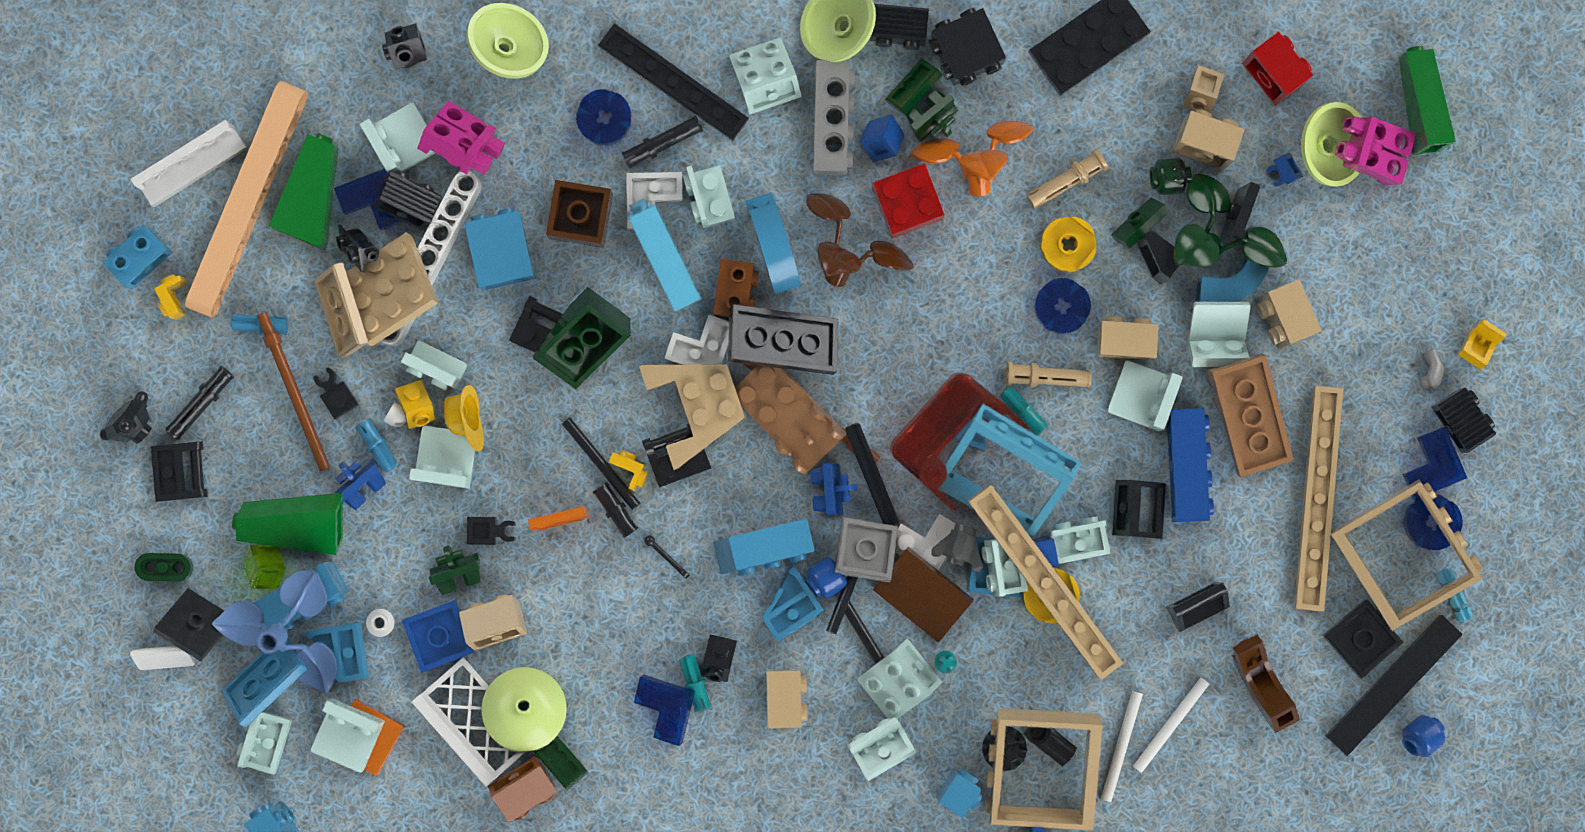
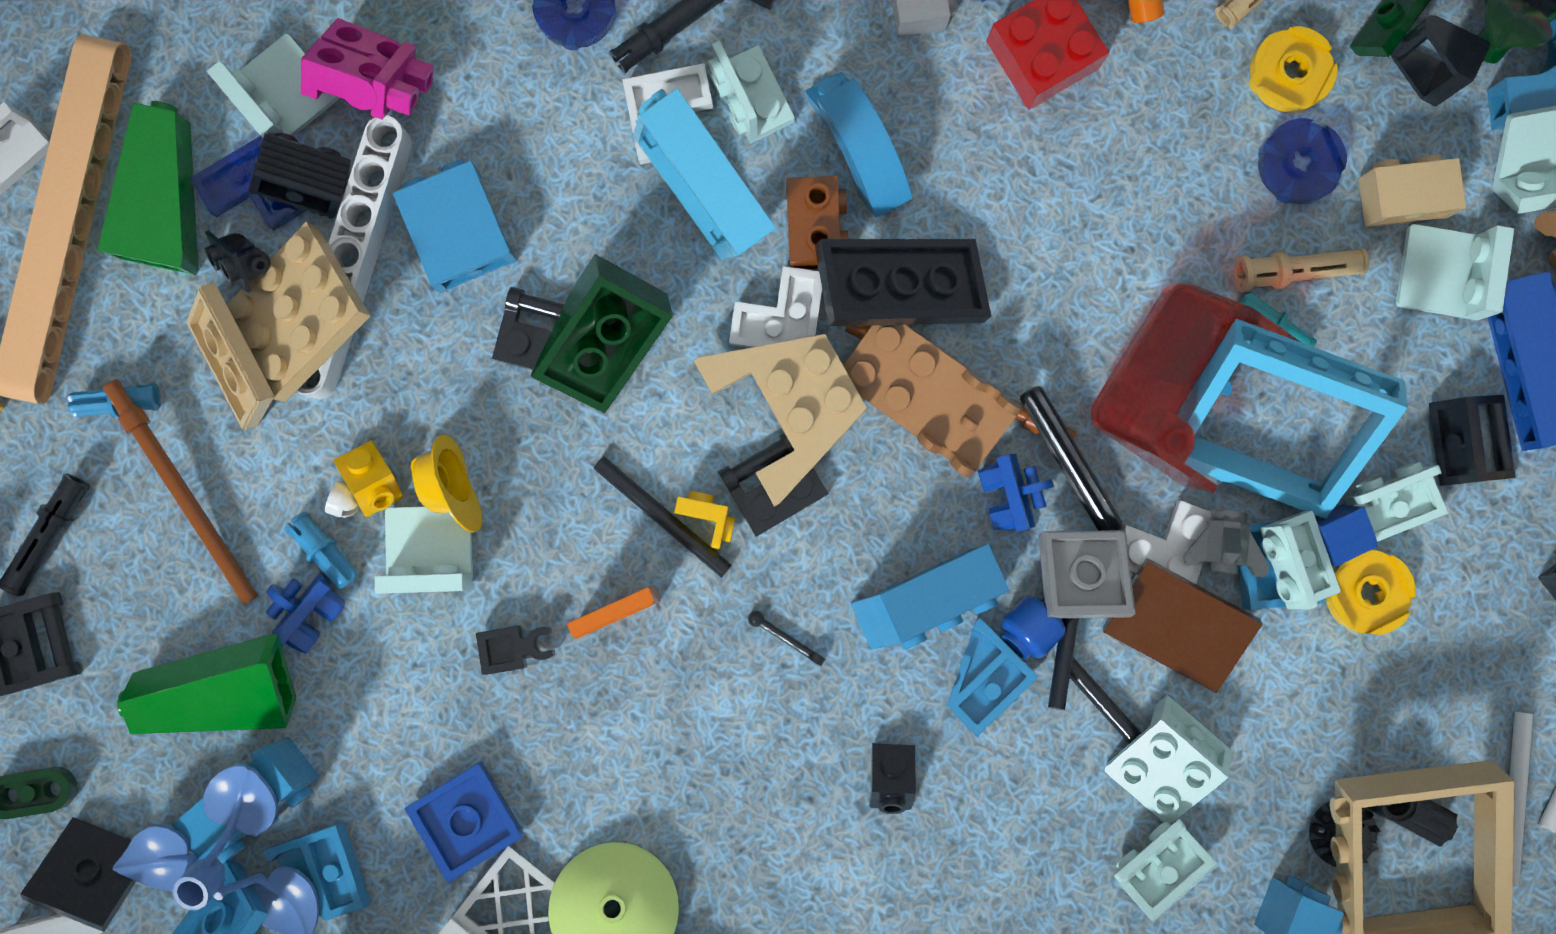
camera: 15 degrees left, 0 degrees up
clear neon green panel [243,545,286,589] -> none
black plate [313,367,359,420] -> none
white plate [366,609,395,637] -> none
light aqua bracket [401,341,468,390] -> none
dark green hips [429,545,481,595] -> none
tan brick [459,594,527,651] -> none
reddish brown brick [546,180,613,248] -> none
black pin [593,482,638,538] -> none
clear blue plate [634,674,695,746] -> none
teal axle [679,655,712,712] -> none
tan brick [767,669,807,729] -> none
reddish brown plant [806,193,914,287] -> none
teal axle [934,650,957,673] -> none
tan plate [967,483,1123,680] -> none

